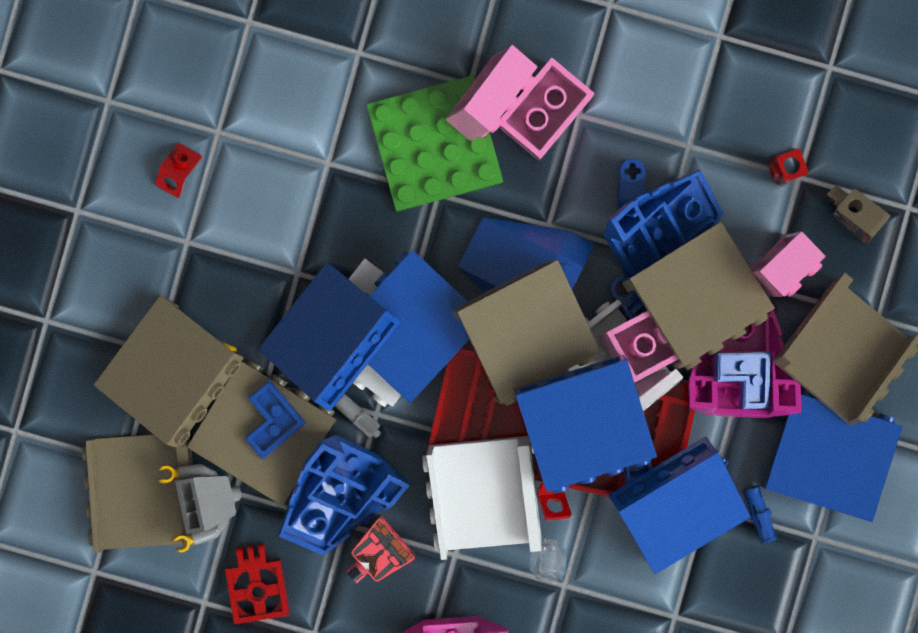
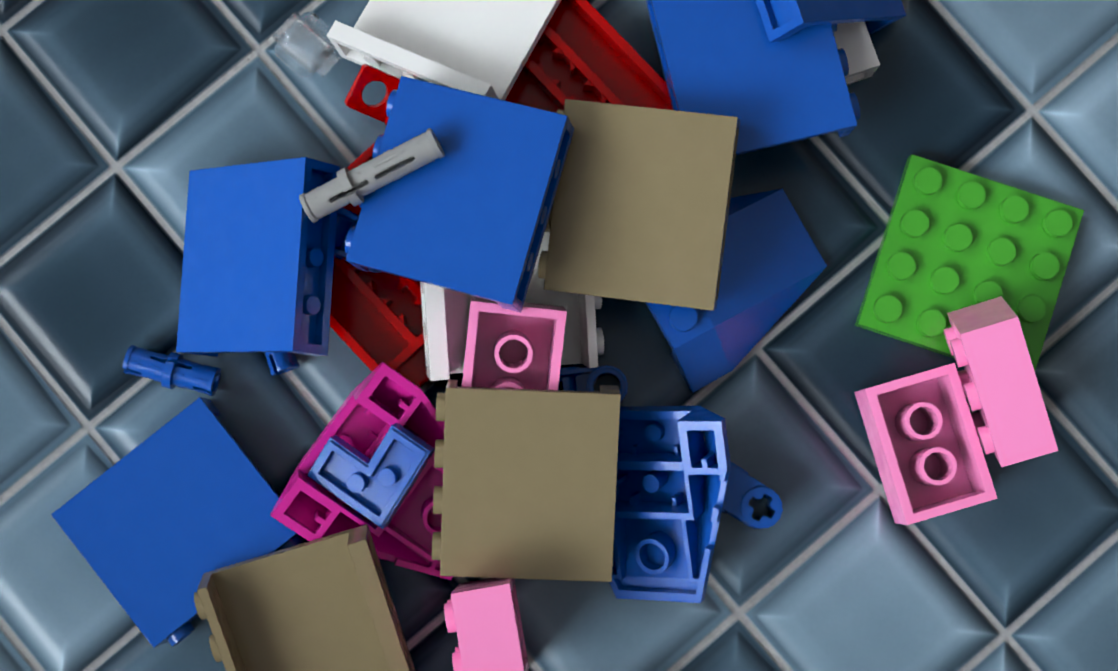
camera: 125 degrees right, 5 degrees down
none -> light grey pin [299,128,445,223]

